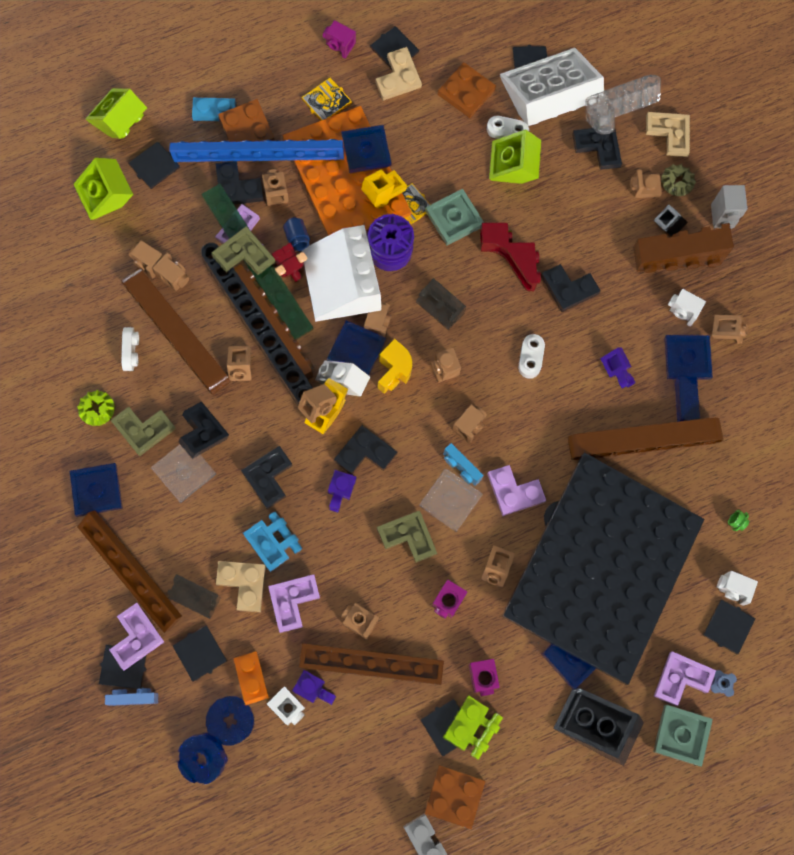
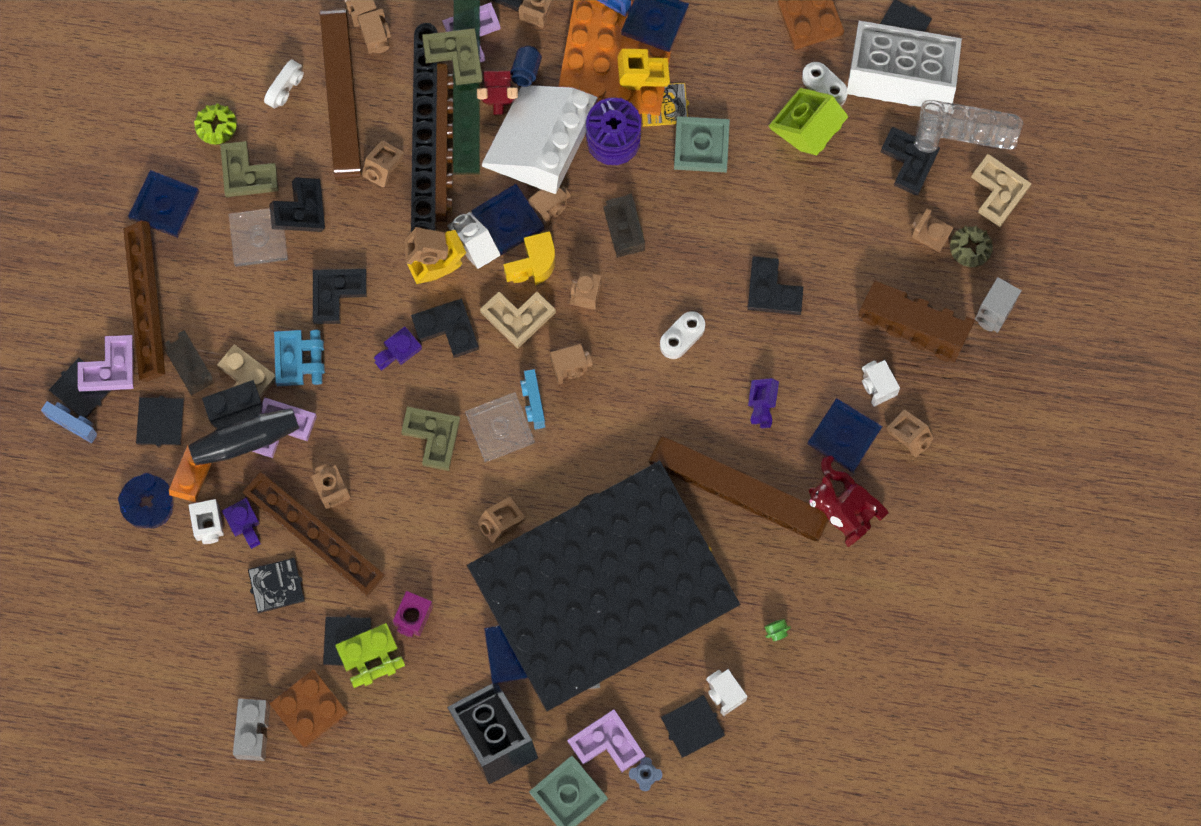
camera: 40 degrees right, 0 degrees up
clear blue plate [177,732,228,785] -> none
magenta brick [432,580,467,619] -> none
dark red arch [480,223,541,291] -> none
lavender plate [487,465,546,516] -> none
black slope [654,205,688,237] -> none
clear blue slope [675,377,700,422] -> none
none -> black plate [188,380,300,466]
none -> piece [248,558,305,614]
none -> tan plate [480,292,556,349]
none -> dark red animal [808,456,889,547]

